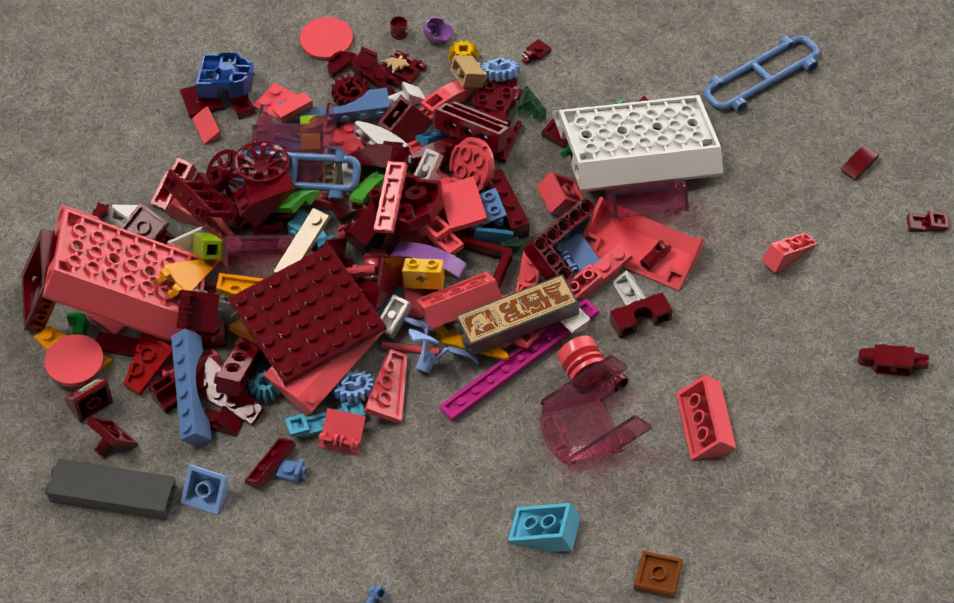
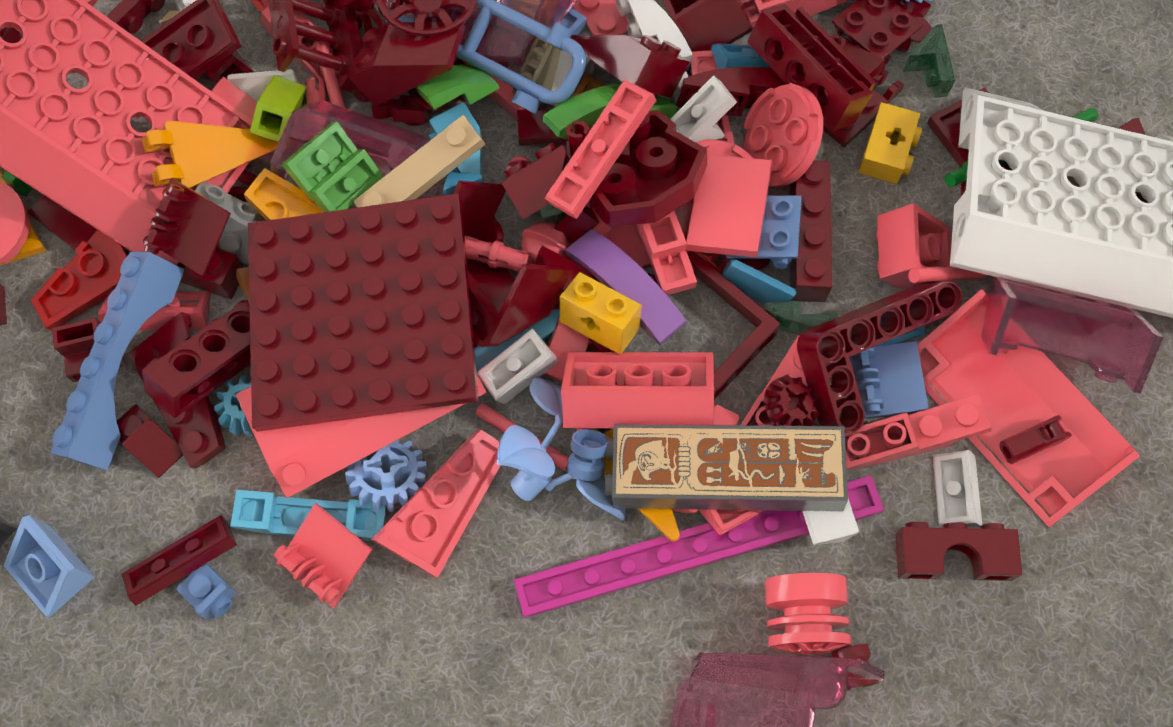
camera: 25 degrees right, 15 degrees up
none -> bright green slope [281,121,384,212]
none -> medium blue wheel [567,429,609,481]
none -> dark red gear [764,374,820,426]
none -> yellow brick [858,102,922,184]
none -> coral bar [908,266,987,283]

